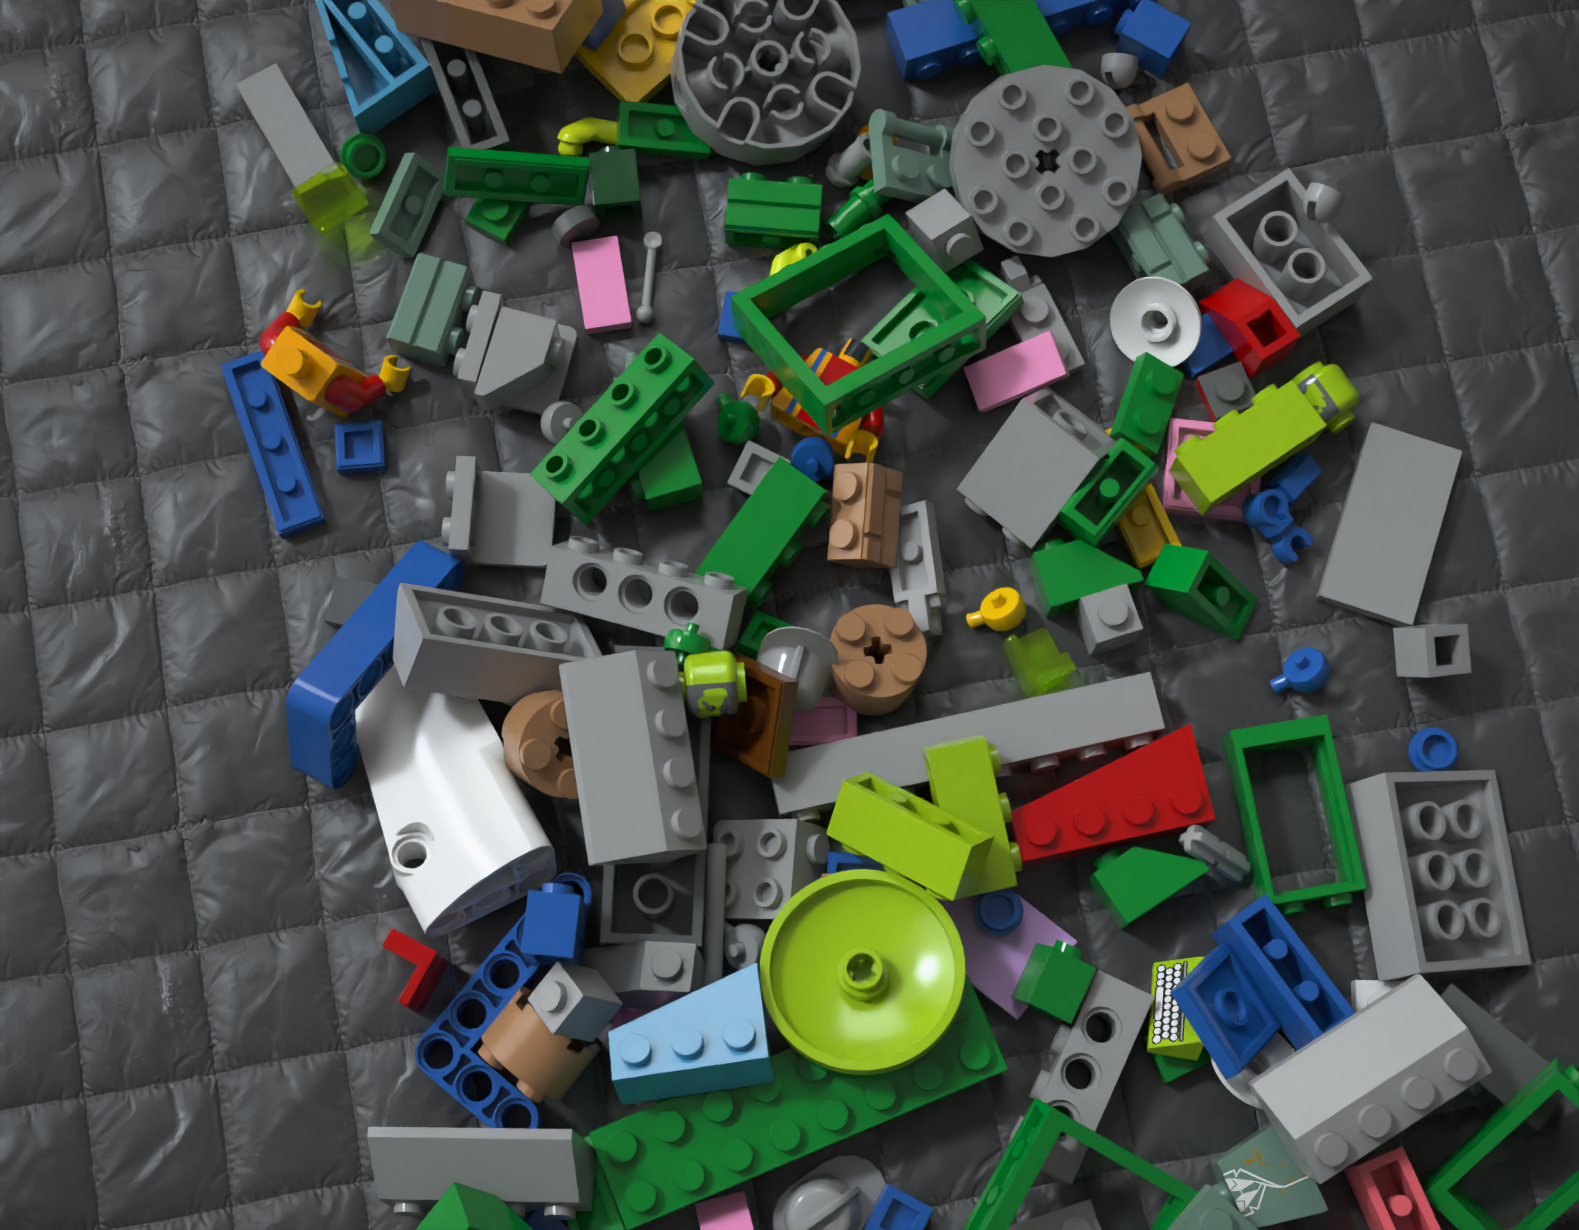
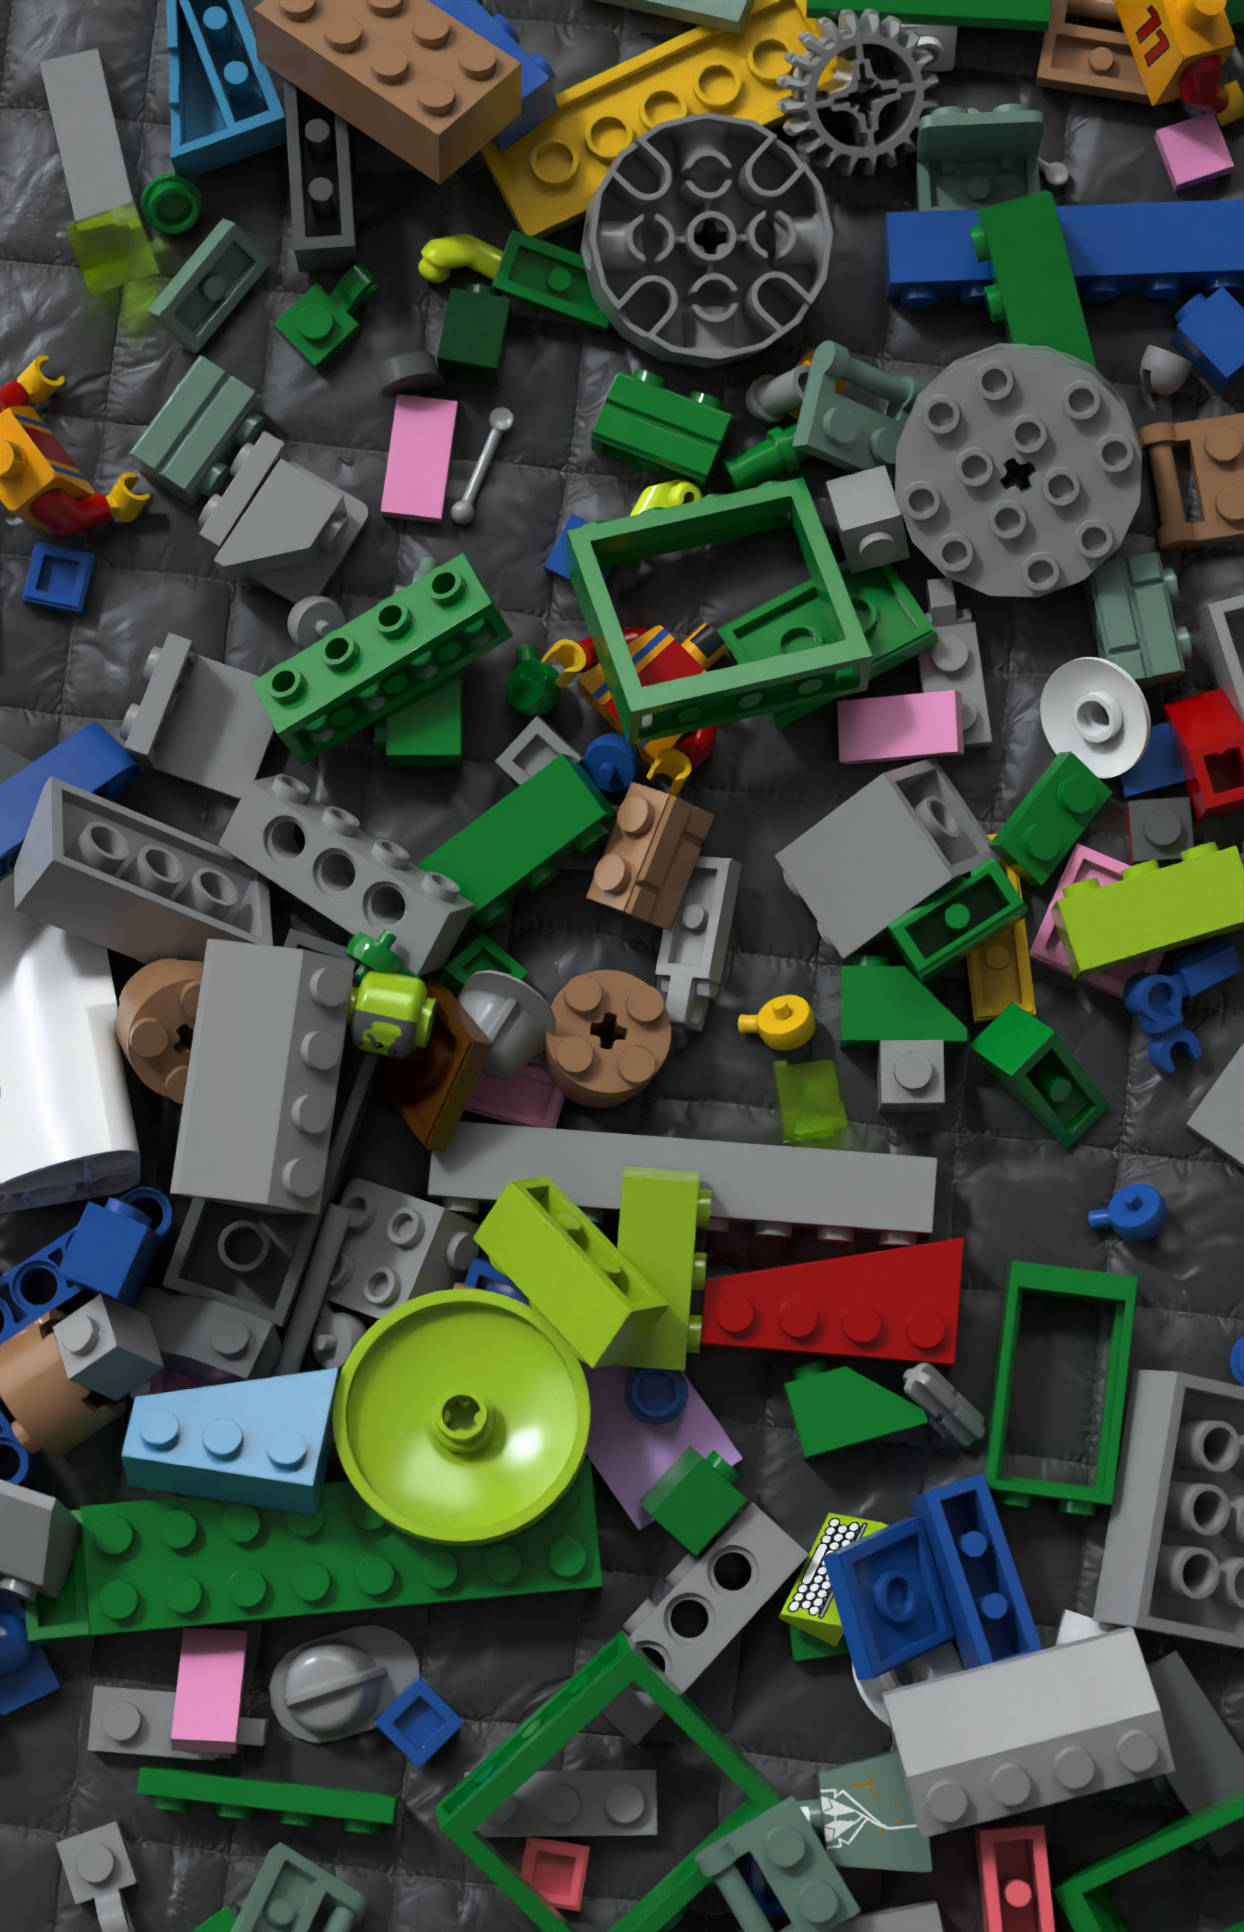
camera: 20 degrees right, 5 degrees up
green tile [444,147,590,206] -> none

